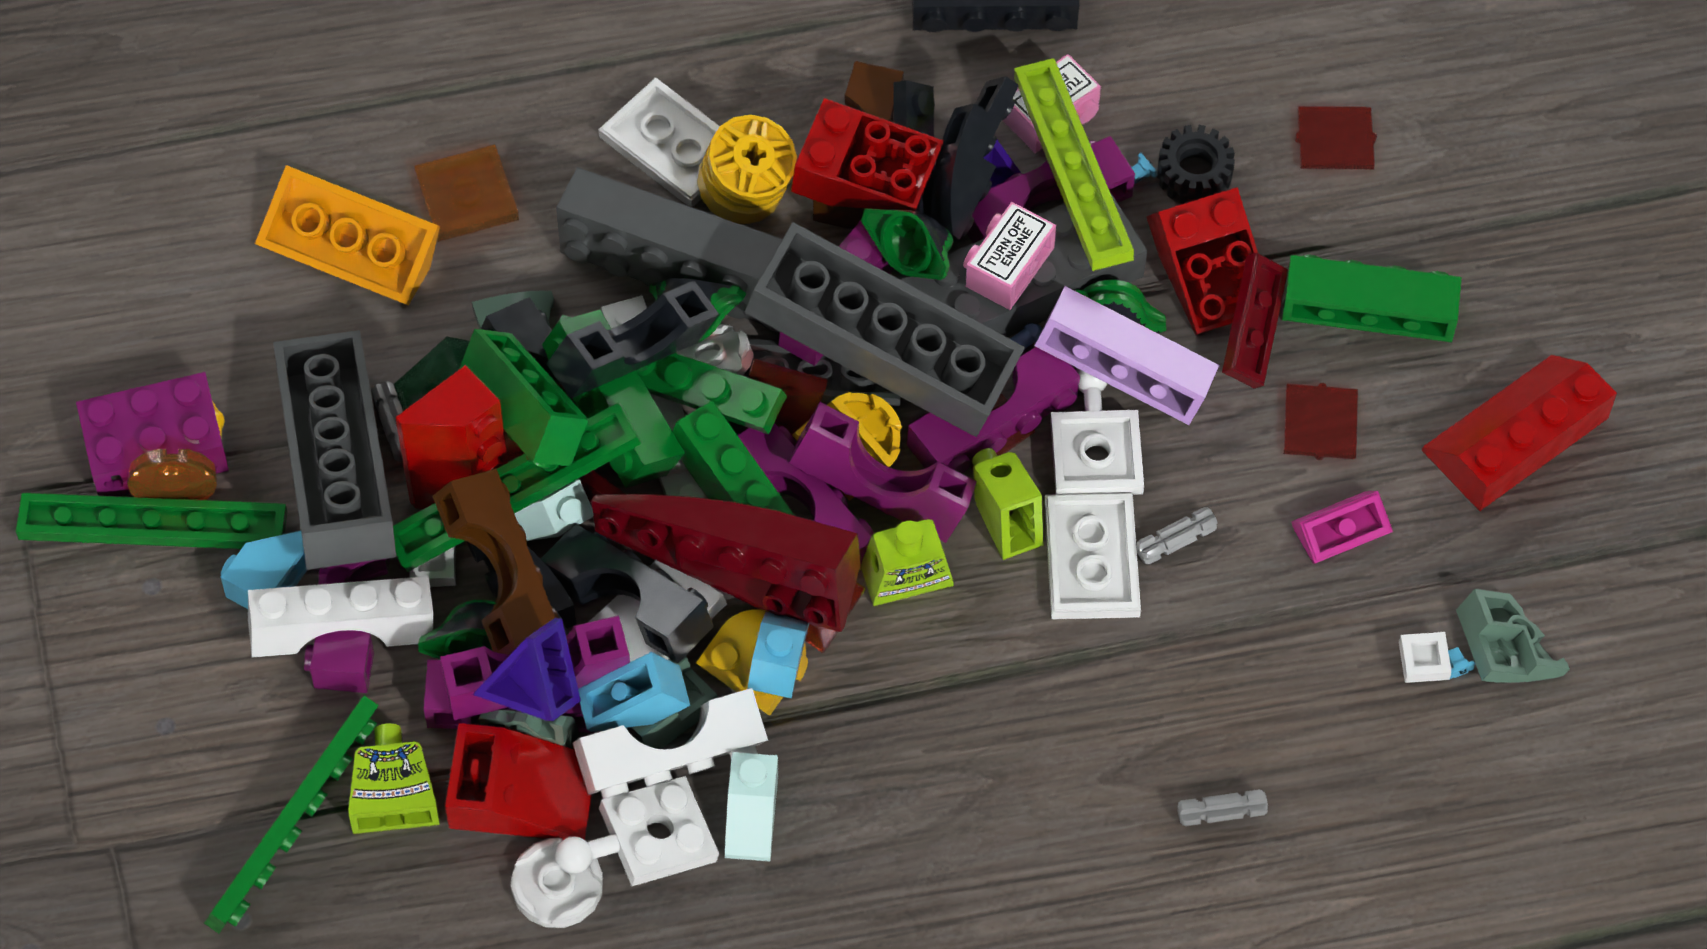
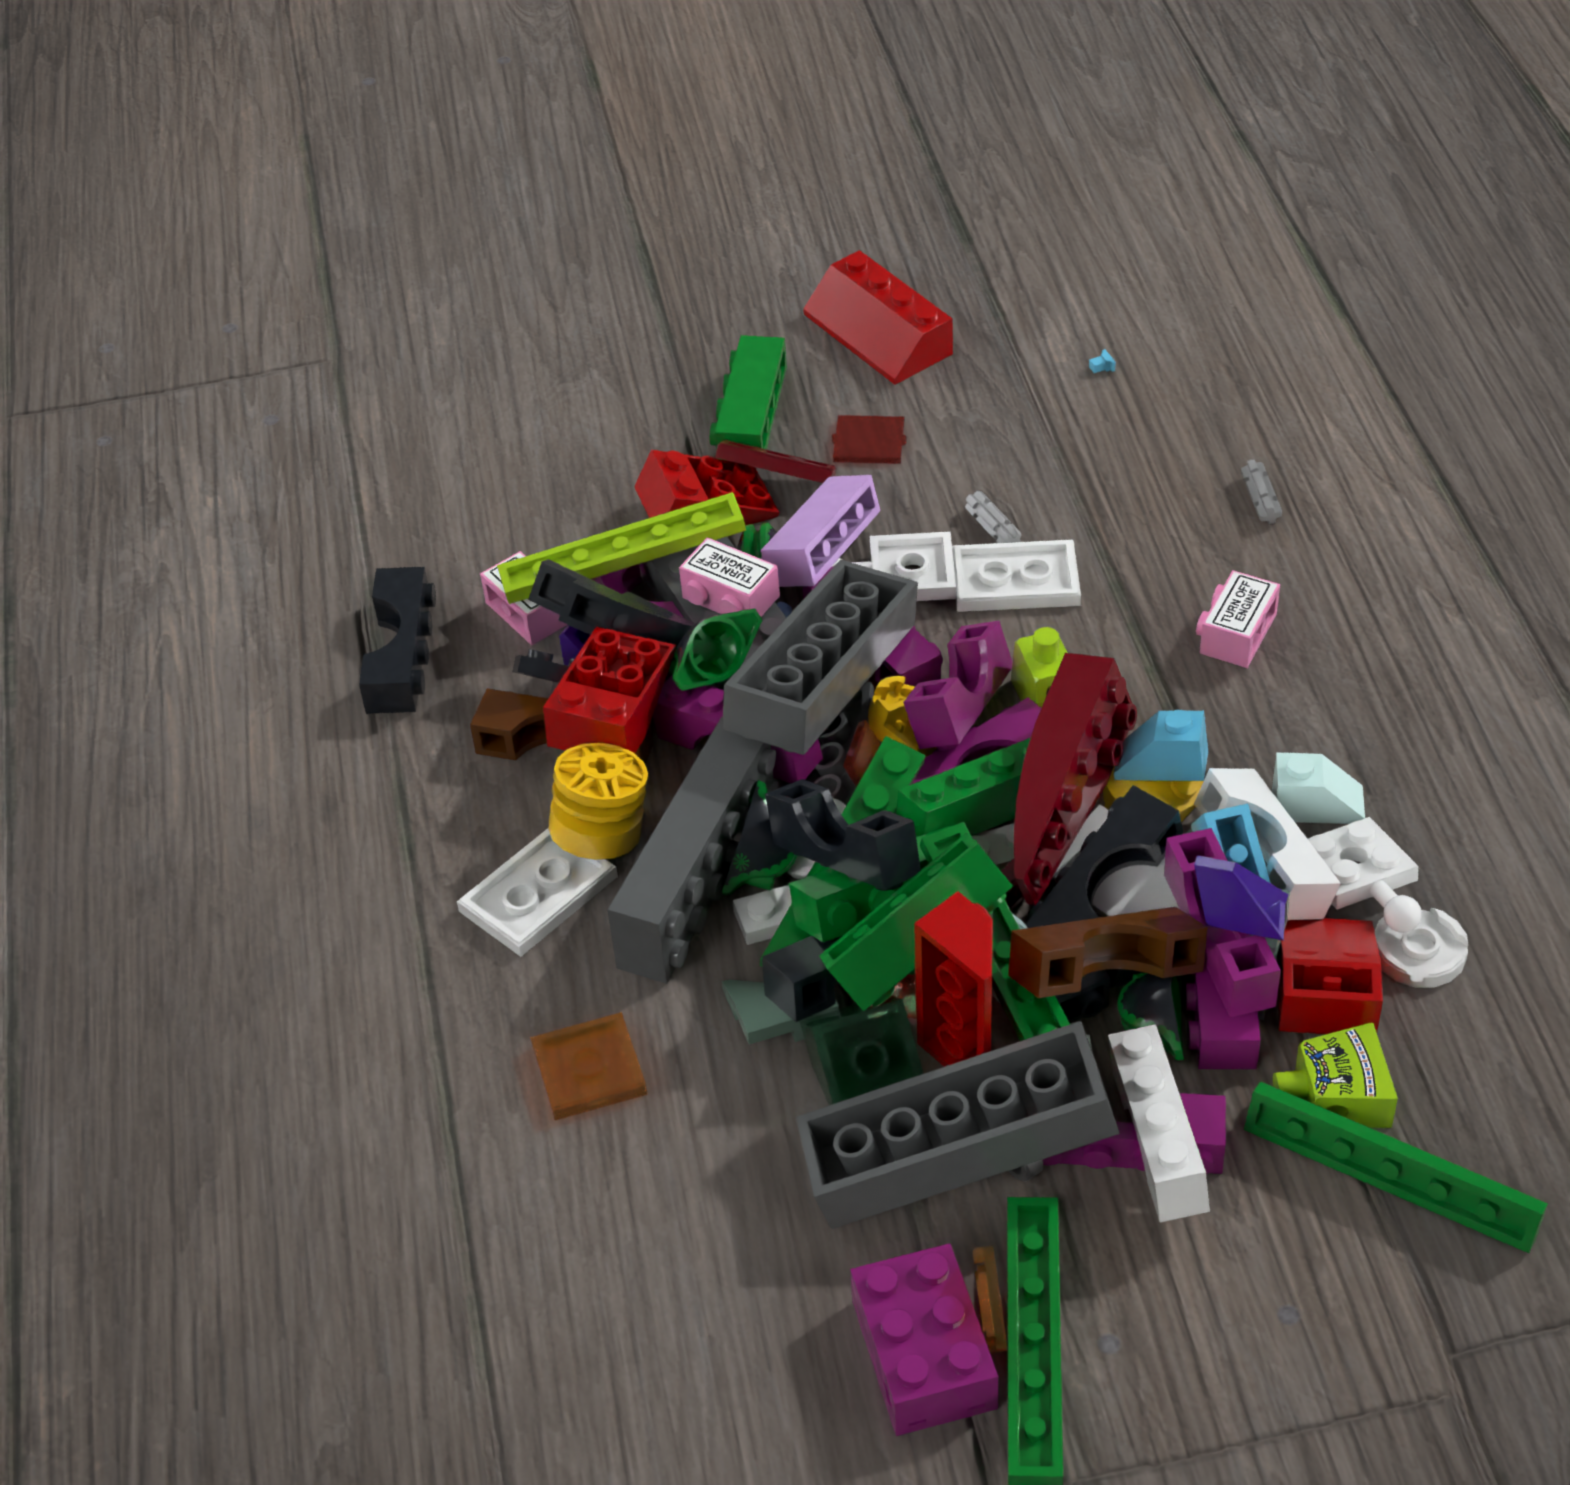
camera: 85 degrees left, 15 degrees down
medium azure slope [221,531,307,609] -> none
light orange slope [255,165,440,306] -> none
lime torso [972,448,1043,560] -> none
black tyre [1157,125,1235,204] -> none
dark pink slope [1291,490,1393,564] -> none
clear red piece [1295,106,1377,169] -> none
white plate [1399,632,1452,683] -> none
sand green slope [1456,589,1570,683] -> none
none -> brick [1196,570,1280,668]

